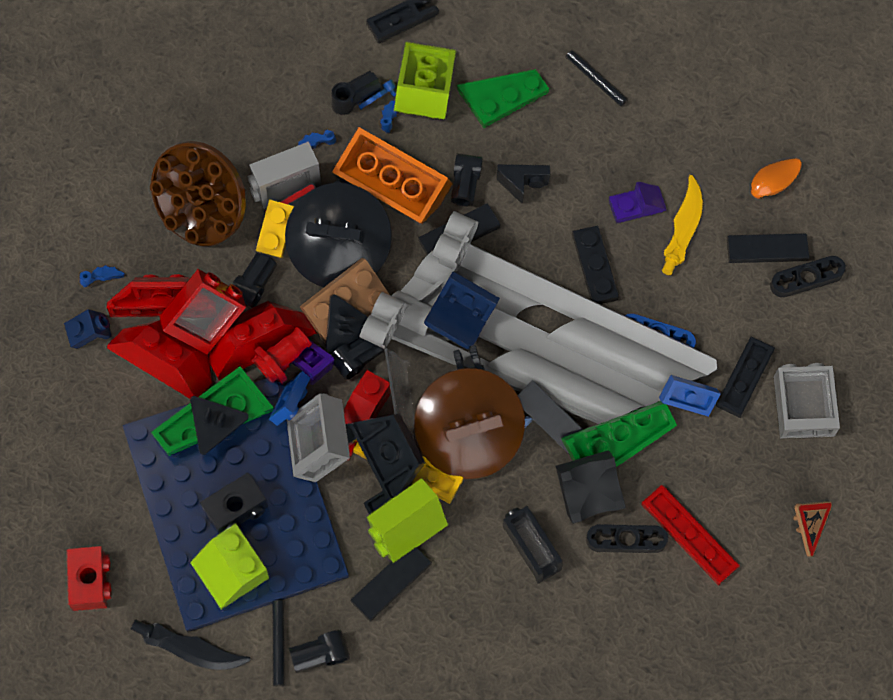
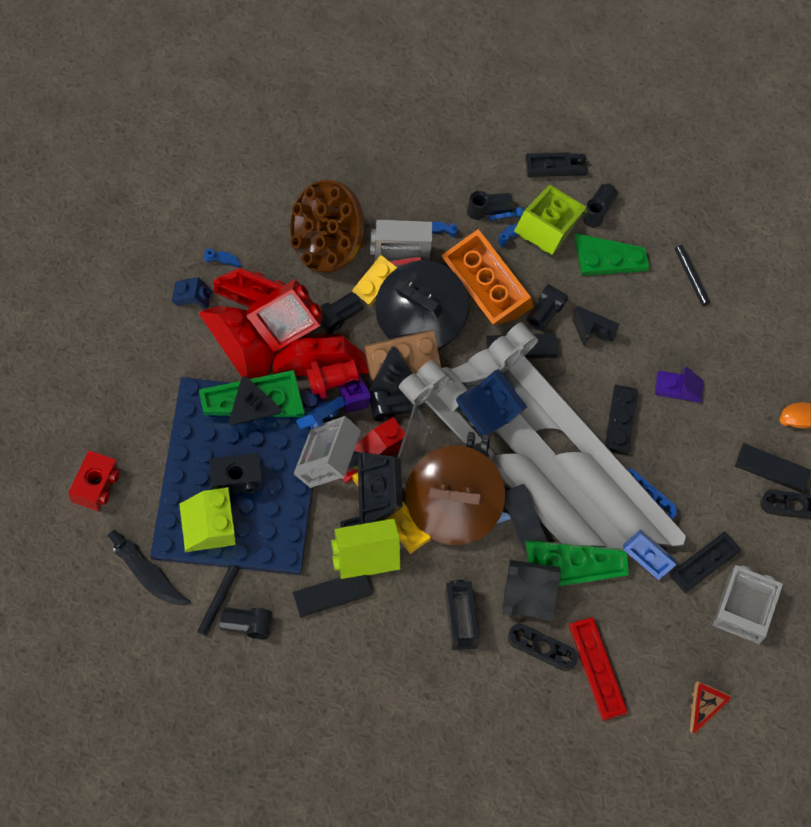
camera: 20 degrees right, 5 degrees down
yellow sword [662,175,703,275] -> none
none -> black piece [583,183,619,228]

